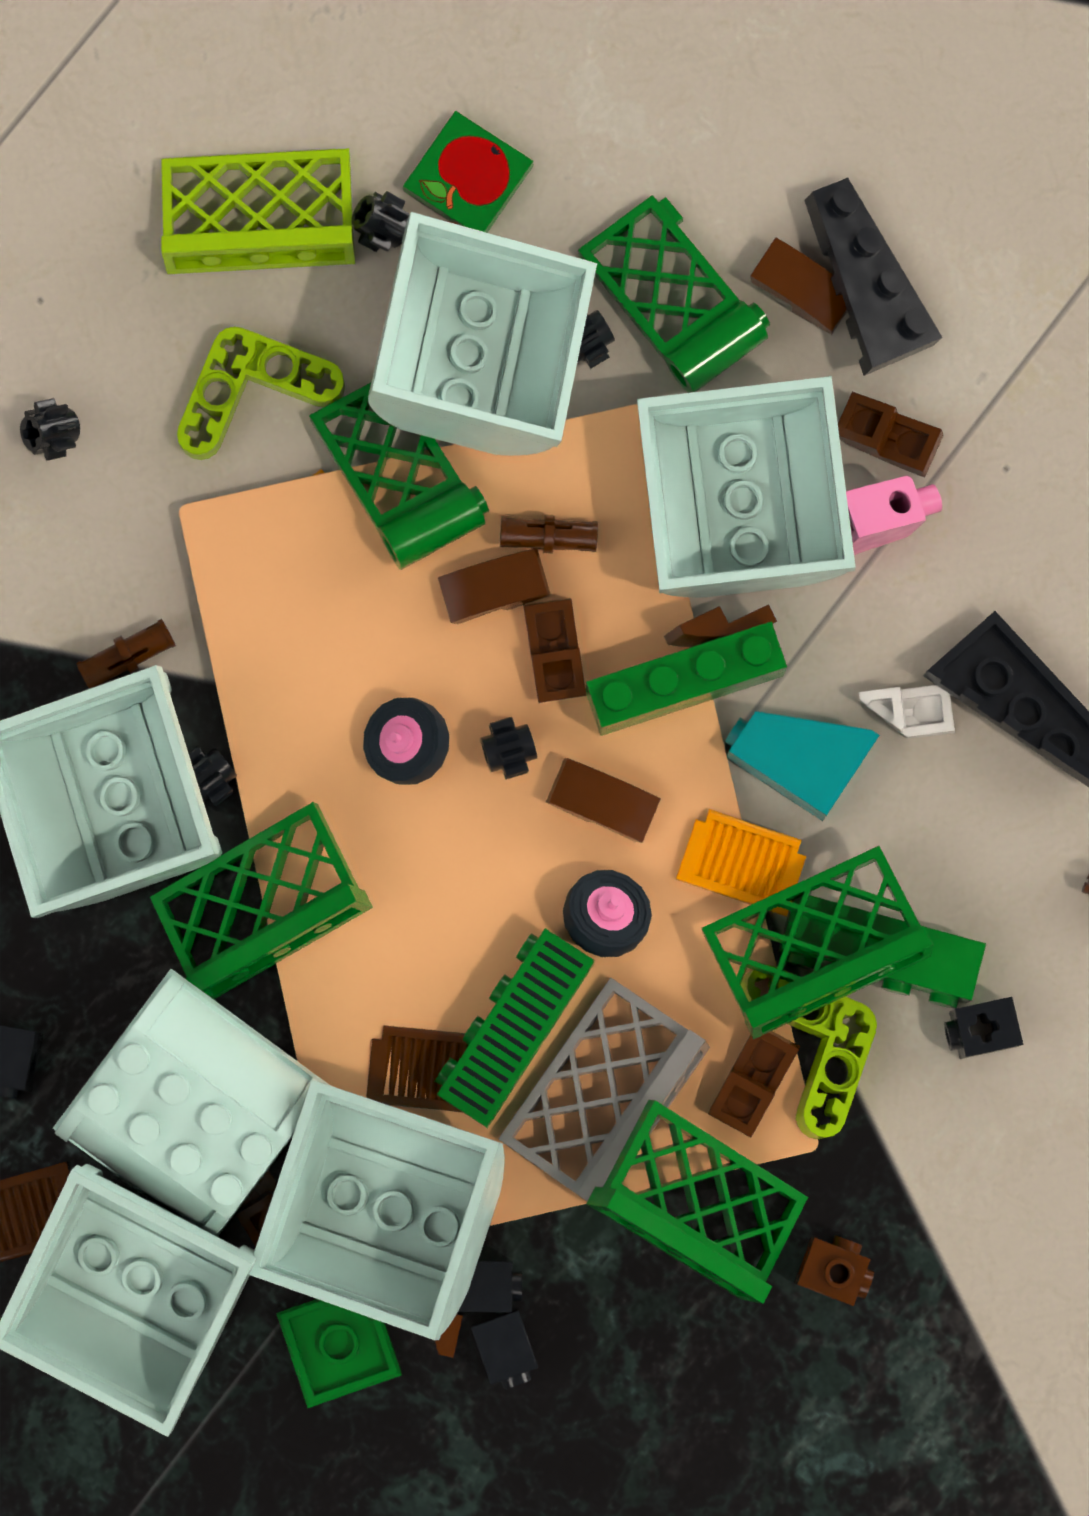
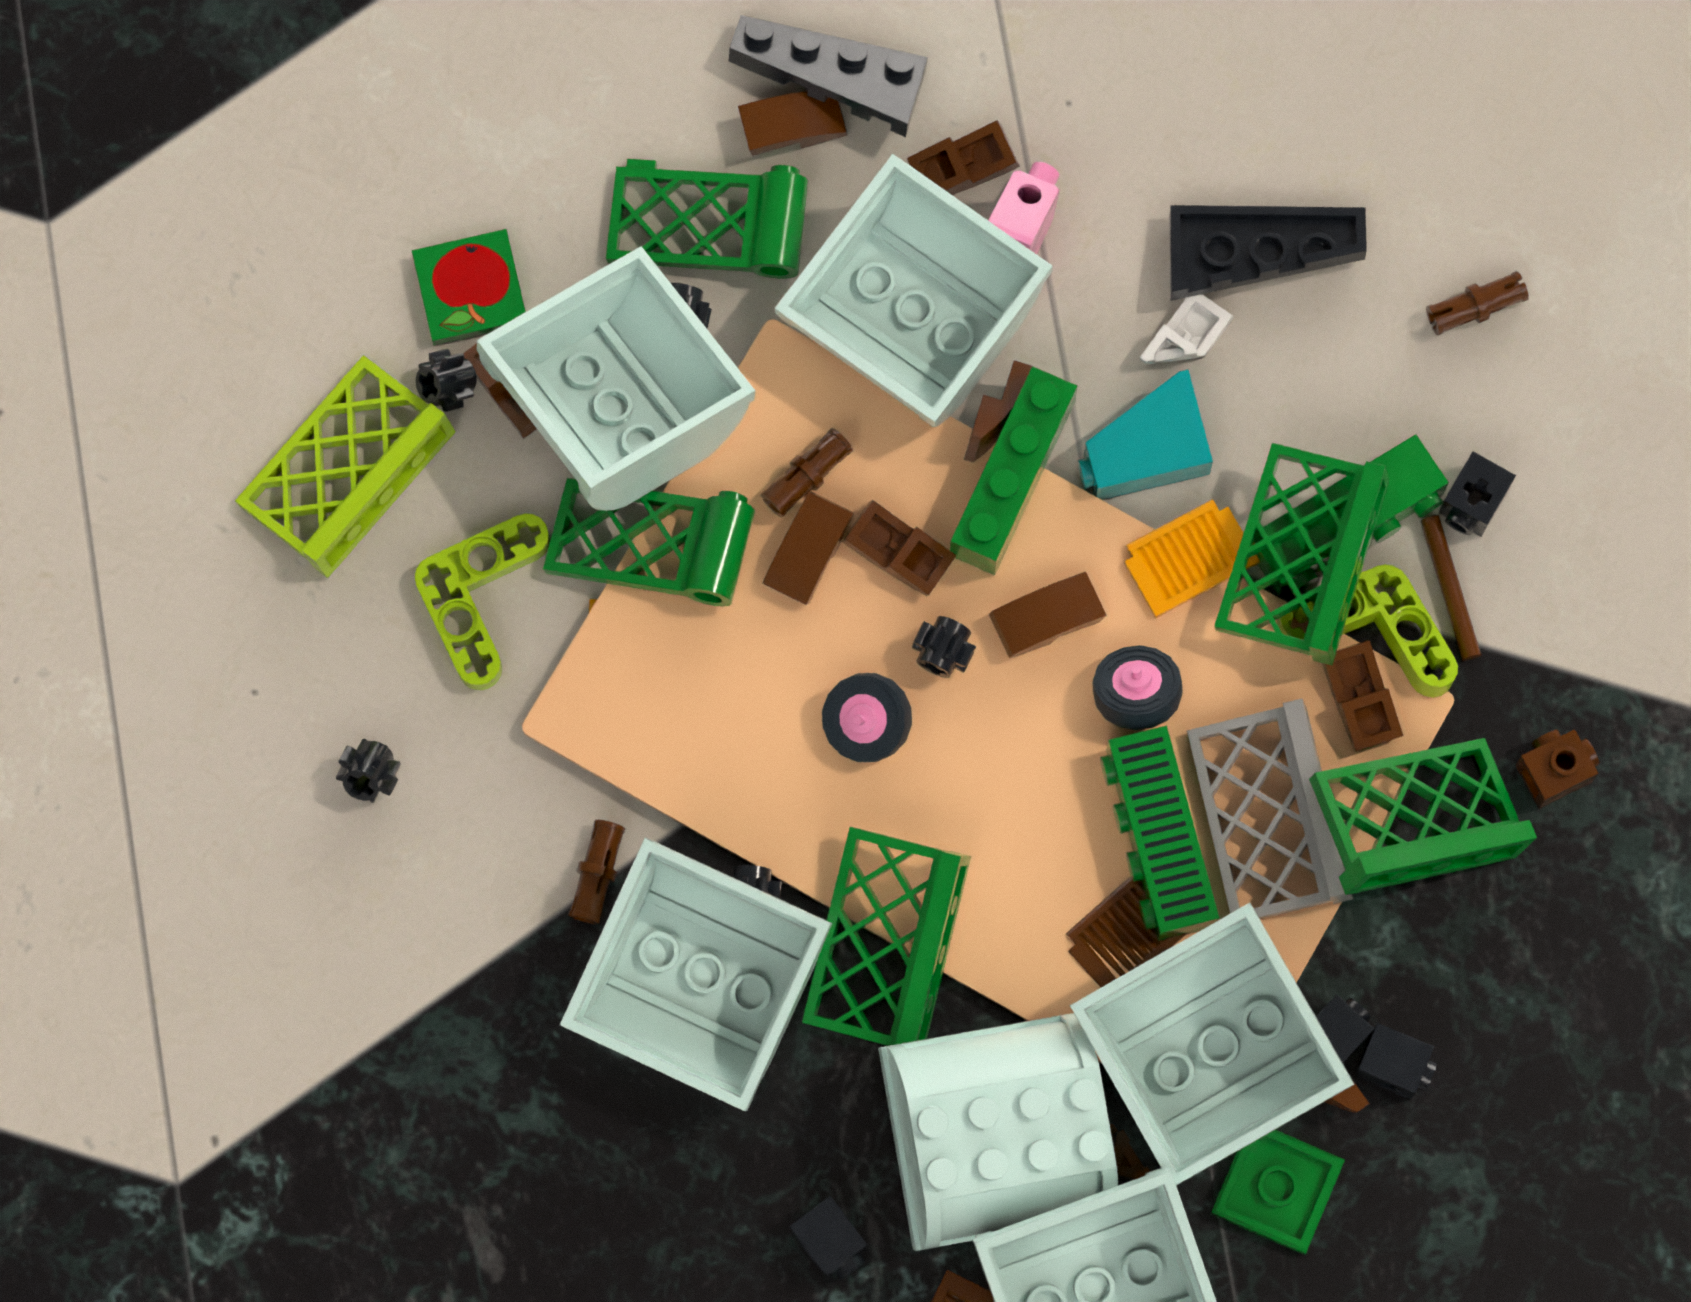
camera: 45 degrees left, 5 degrees down
none -> reddish brown bar [1420,515,1481,661]

